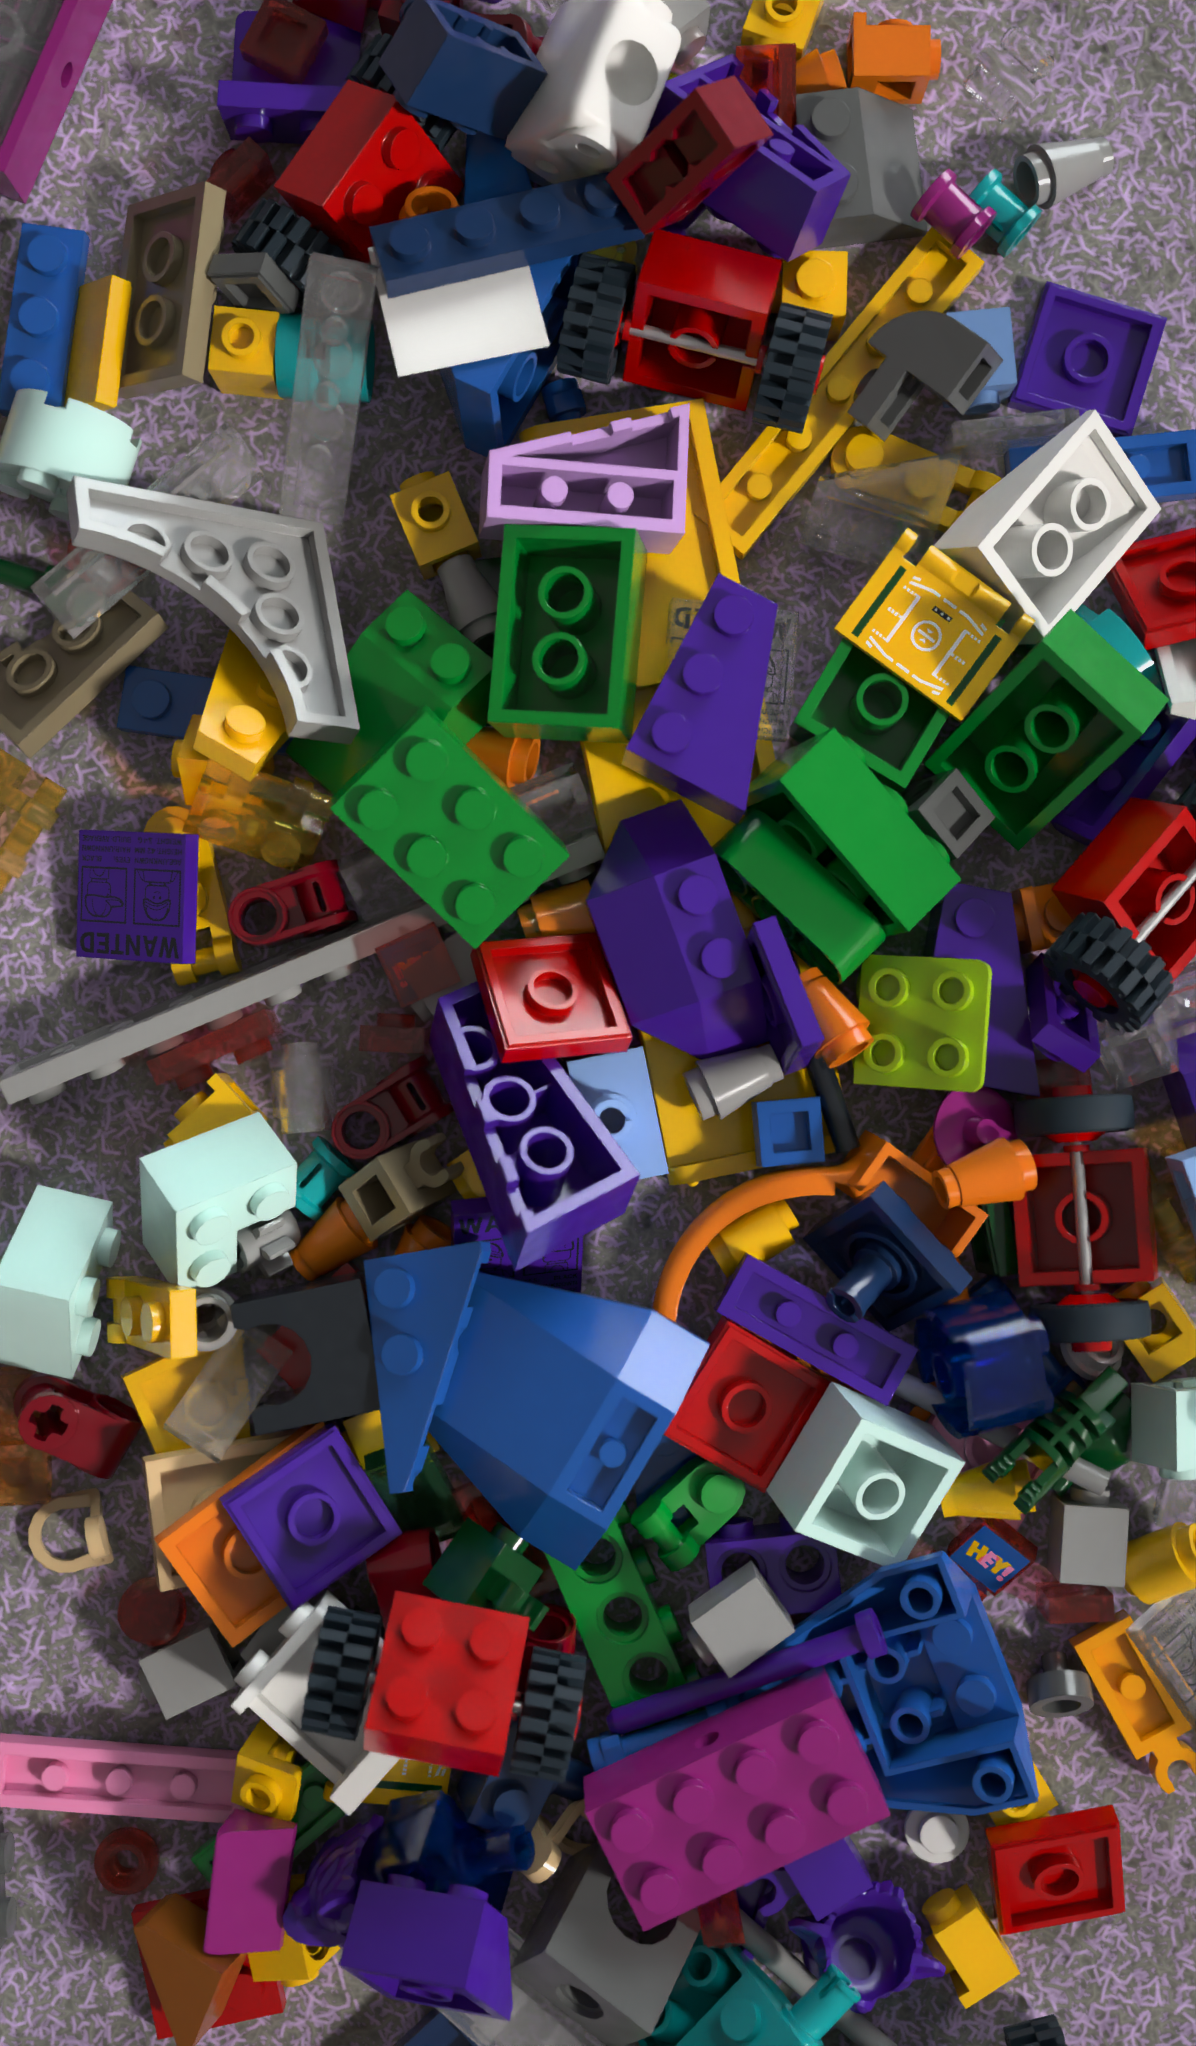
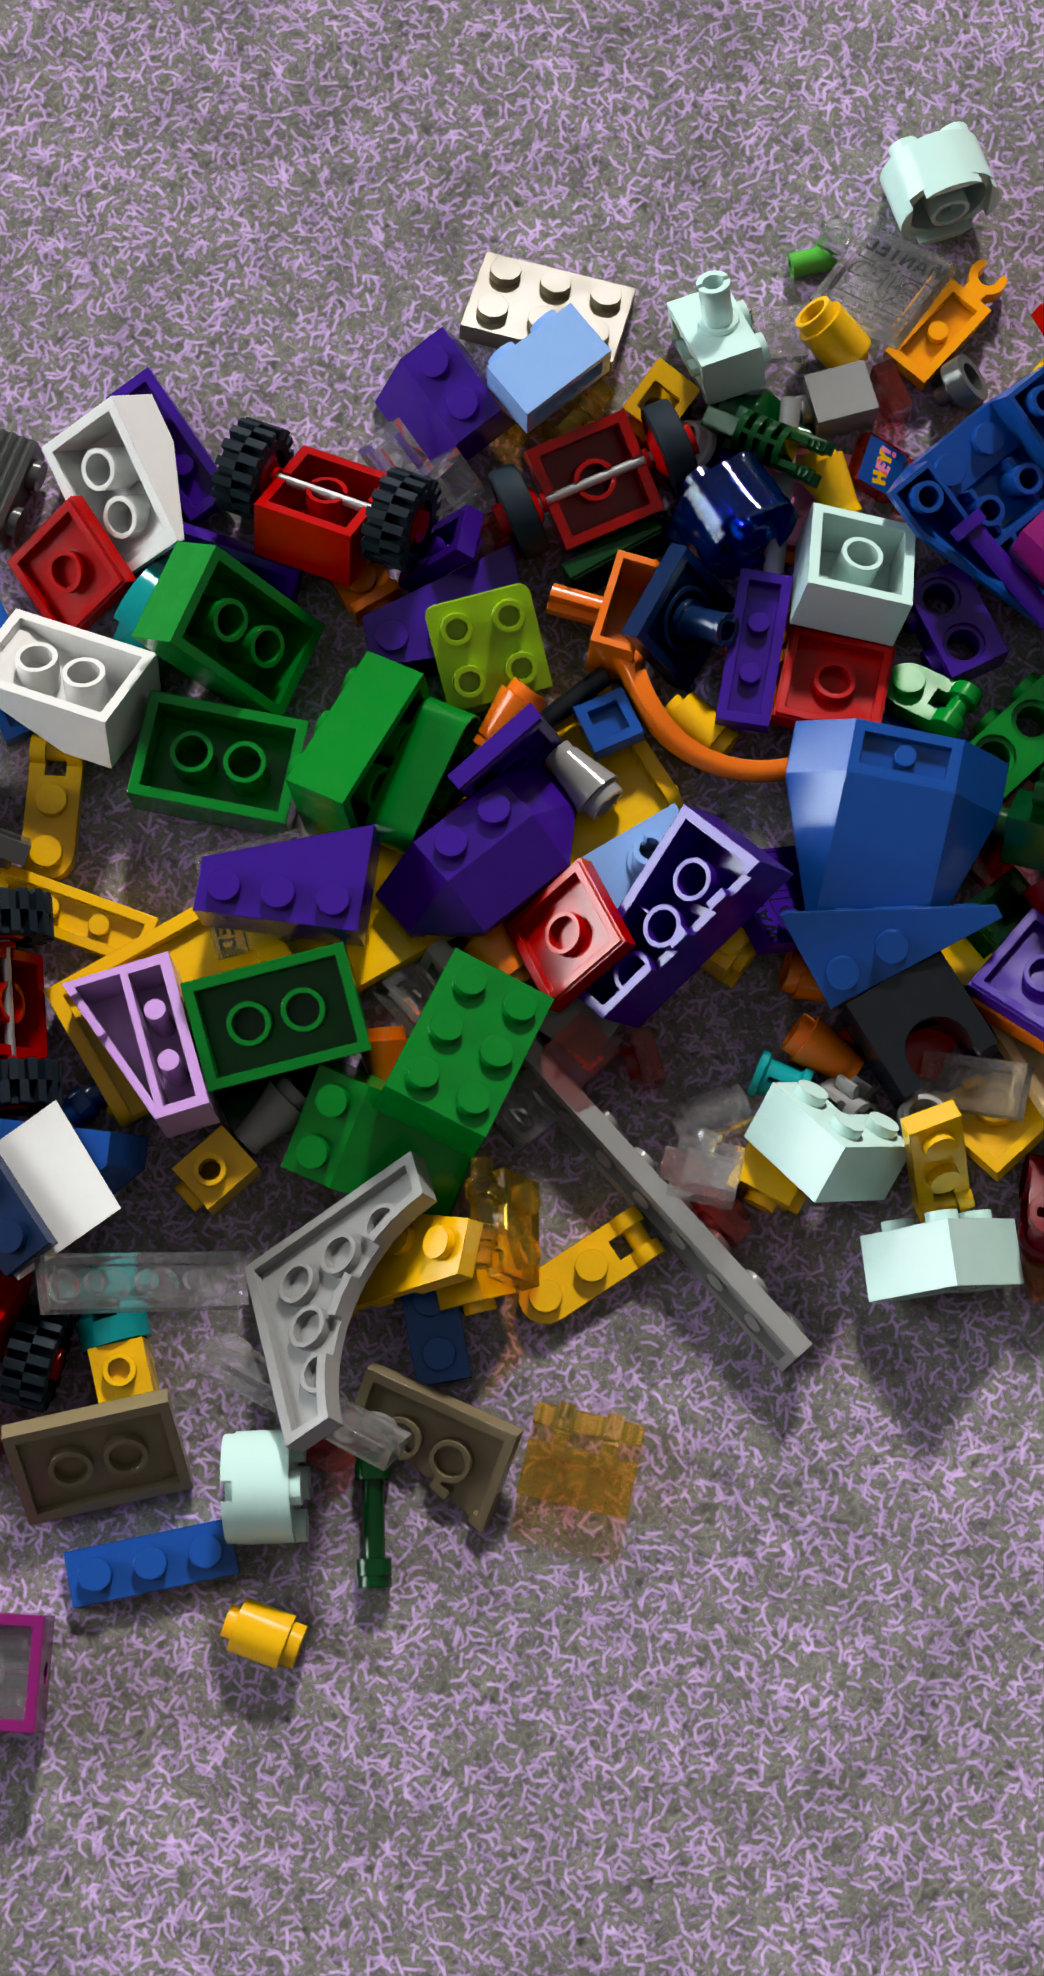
camera: 110 degrees left, 10 degrees down
yellow tile [64,275,132,411] -> none
dark purple tile [76,829,199,964] -> none
dark grey tile [207,252,301,314] -> none
dark red piece [228,859,359,949] -> none
dark red piece [331,1055,454,1159] -> none
dark tan brick [338,1132,465,1242] -> none
light grey brick [686,1560,795,1678] -> none
clear wing [799,453,961,567] -> none
yellow piece [833,528,1036,722] -> none
dark grey brick [901,768,995,861] -> none
orange cone [932,1137,1037,1209] -> none
magenta piece [933,1086,1018,1166] -> none
none -> clear brick [658,1128,746,1211]

